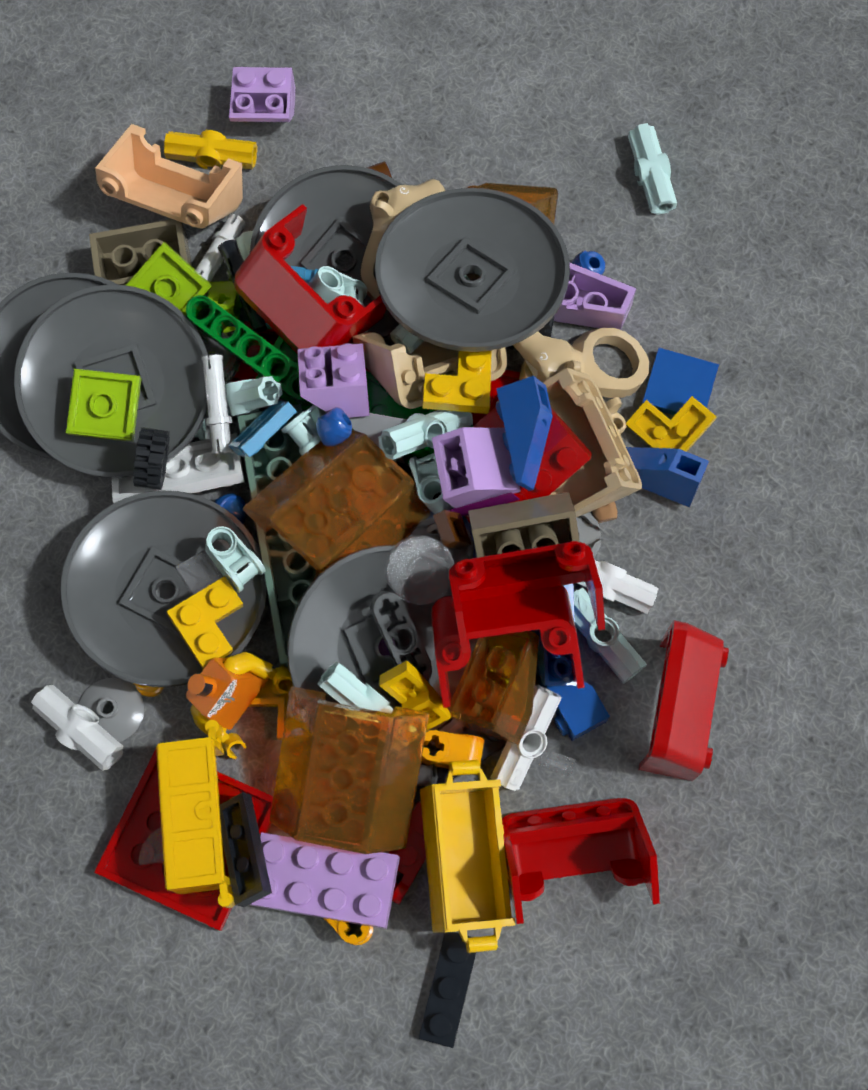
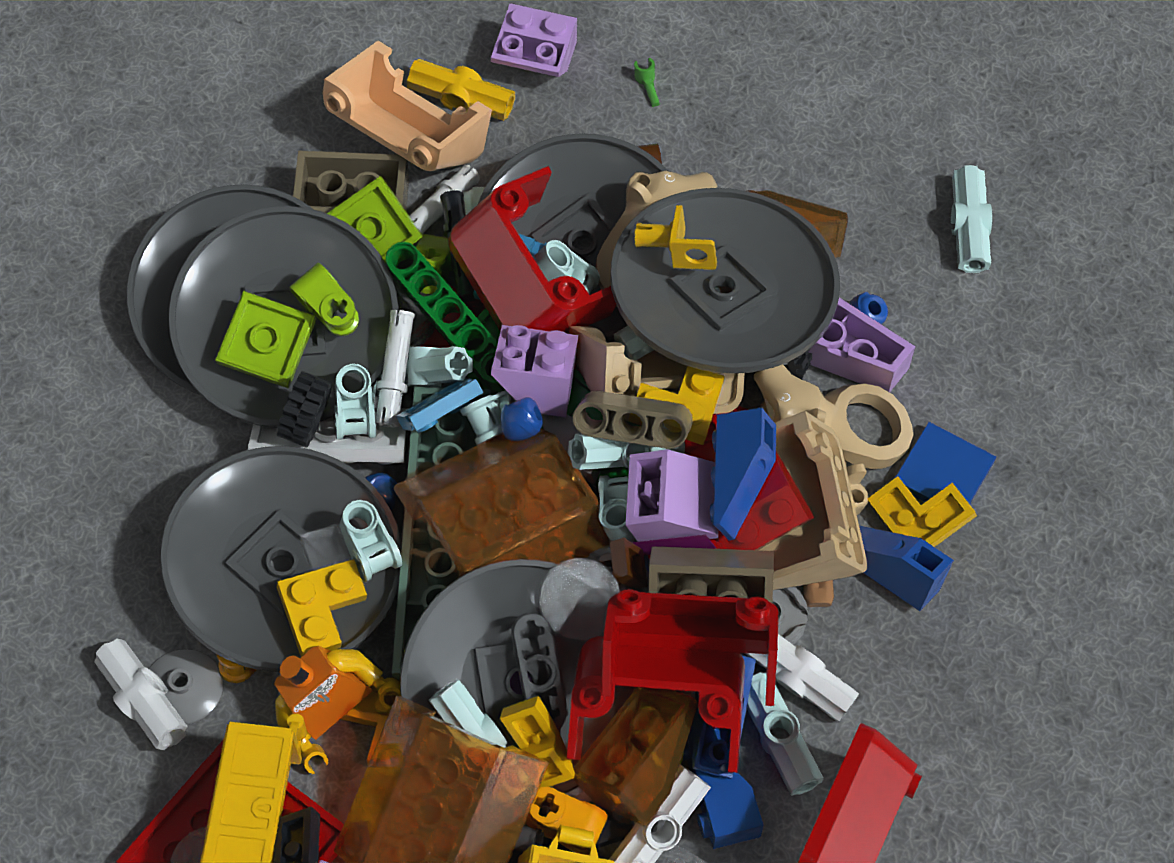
camera: 10 degrees right, 10 degrees down
none -> lime piece [289,262,359,336]
none -> light aqua piece [334,364,376,440]
none -> dark tan beam [573,391,693,449]
none -> bright green hand [634,58,660,107]
none -> yellow bracket [635,205,717,270]

